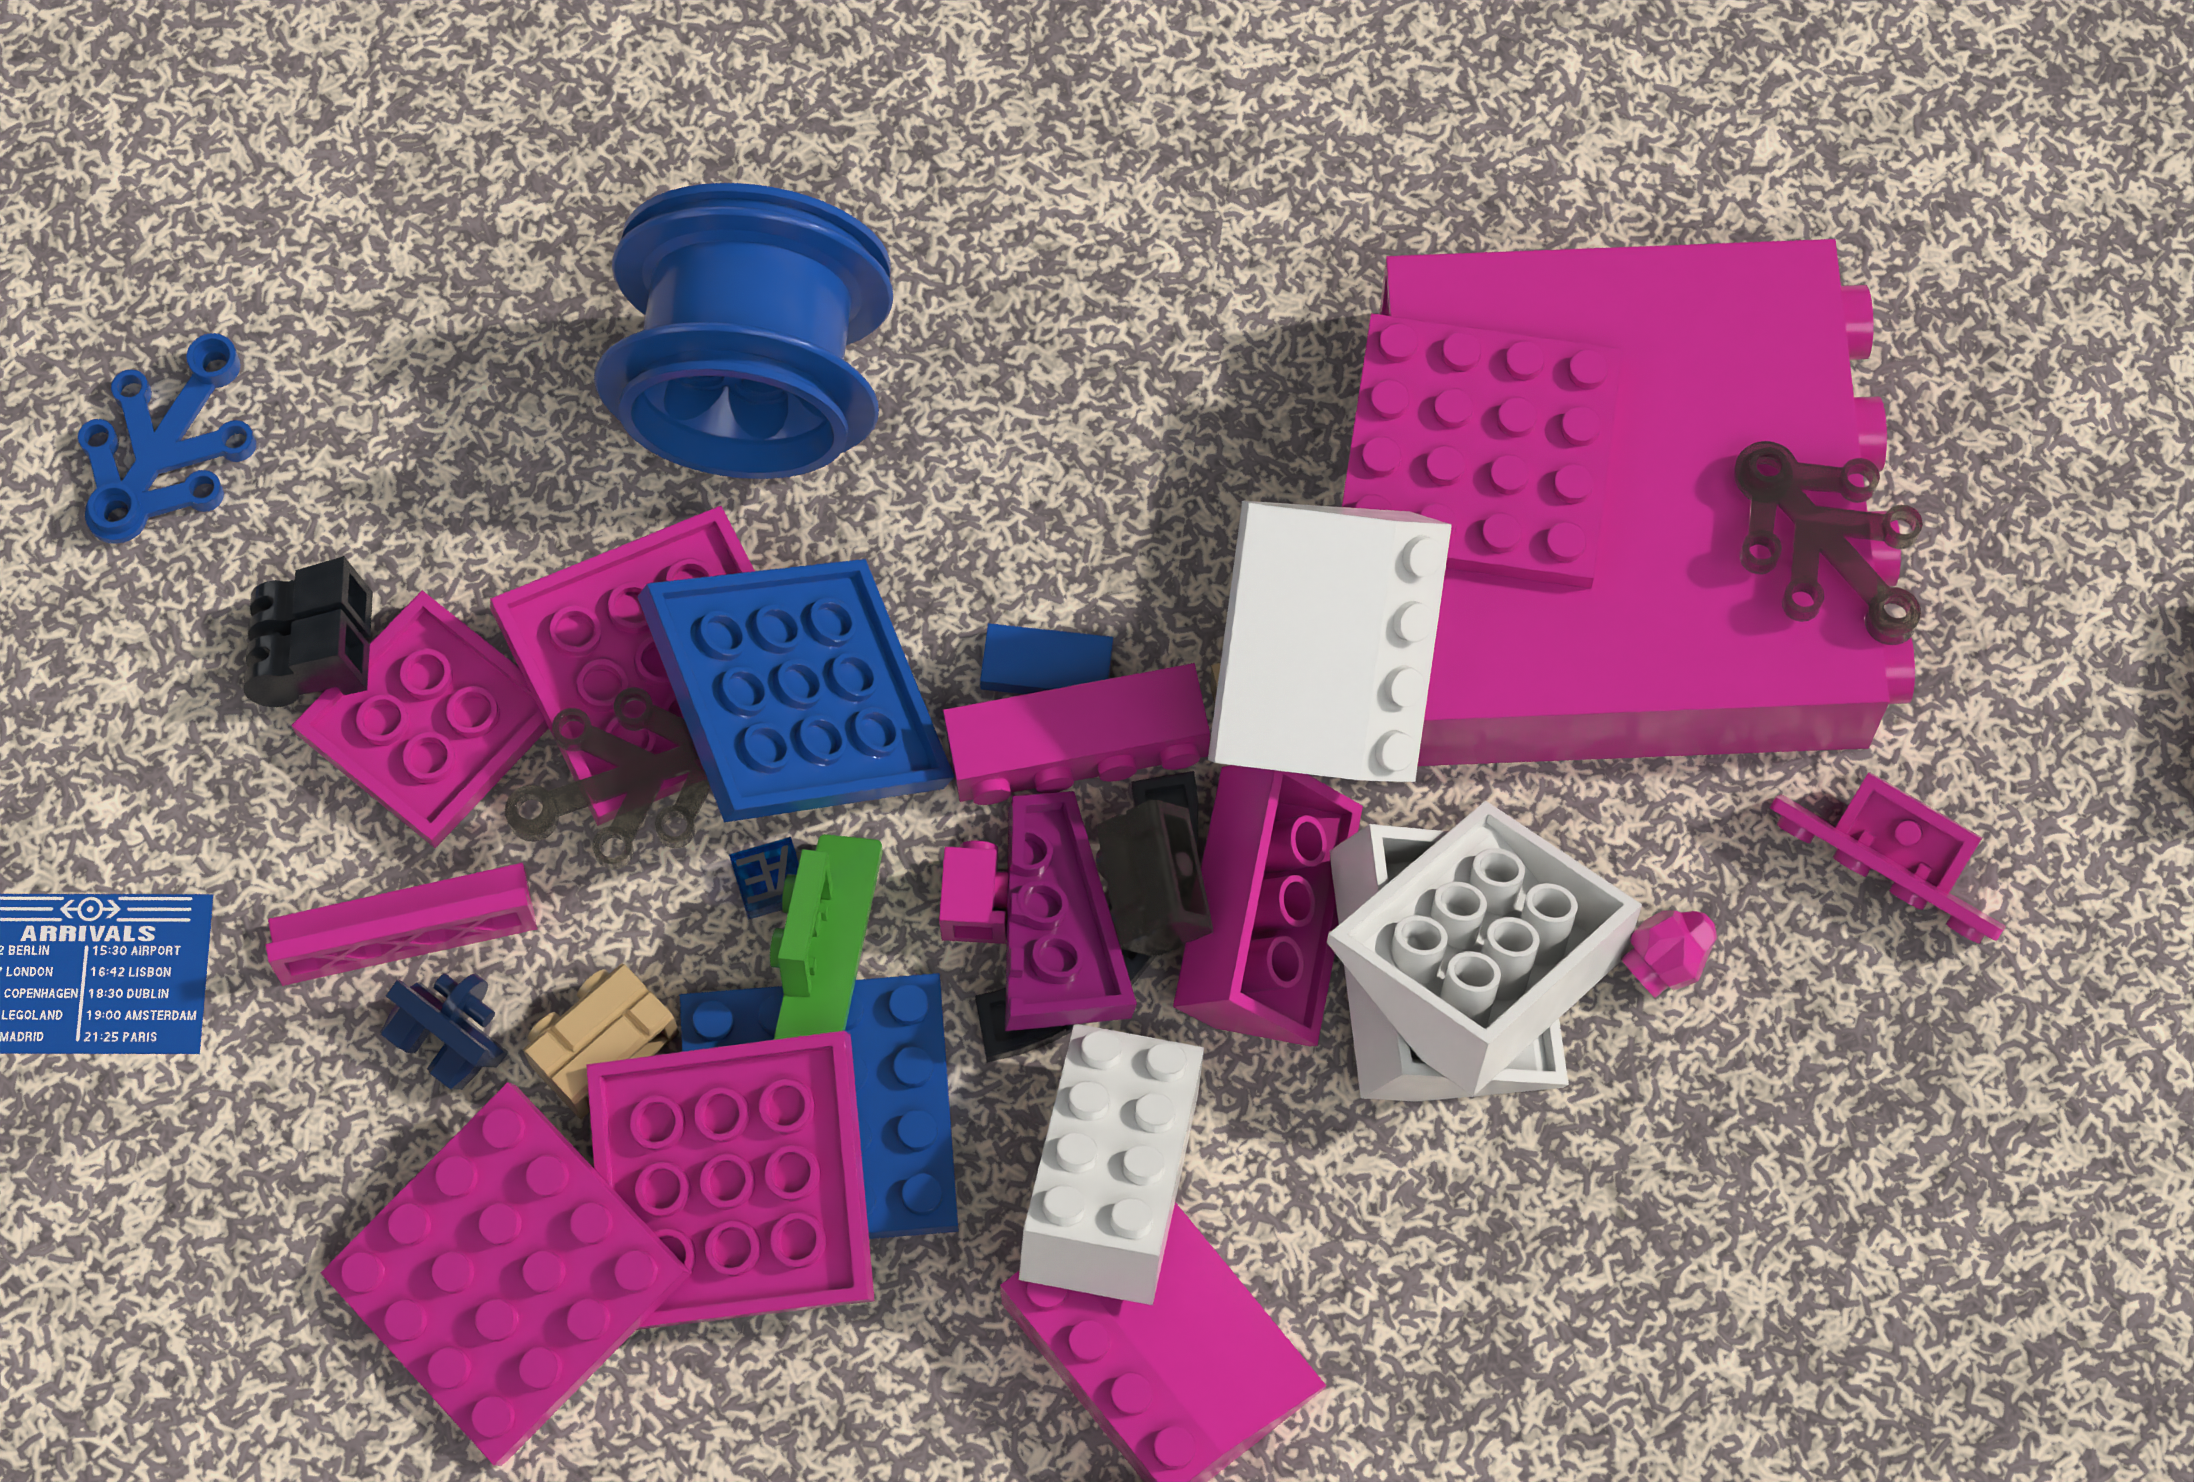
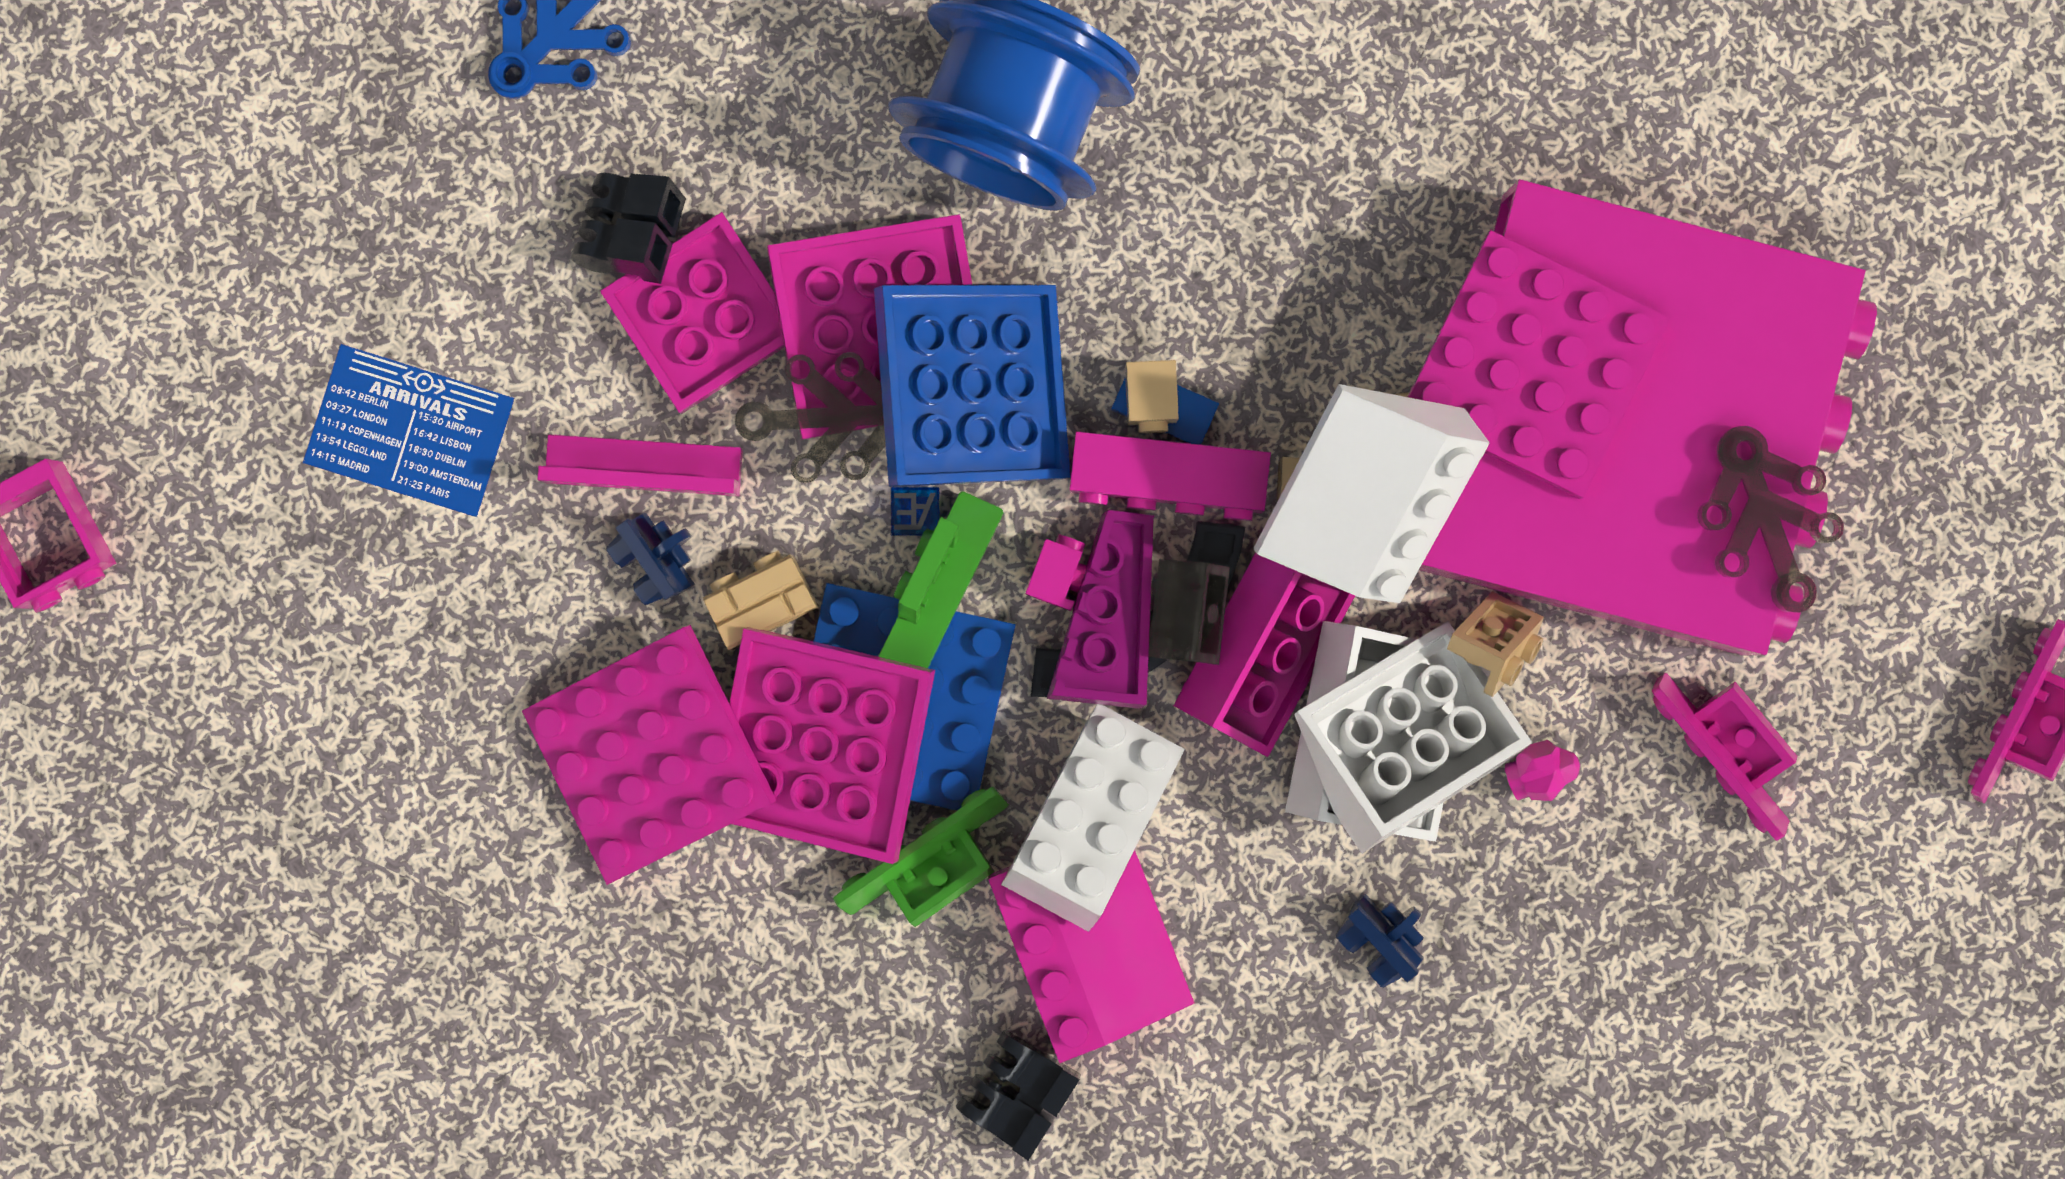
camera: 20 degrees right, 20 degrees up
none -> bright green bracket [833,787,1009,927]
none -> tan brick [1125,360,1179,433]
none -> dark blue hips [1336,893,1424,988]
none -> tan bracket [1447,591,1544,697]

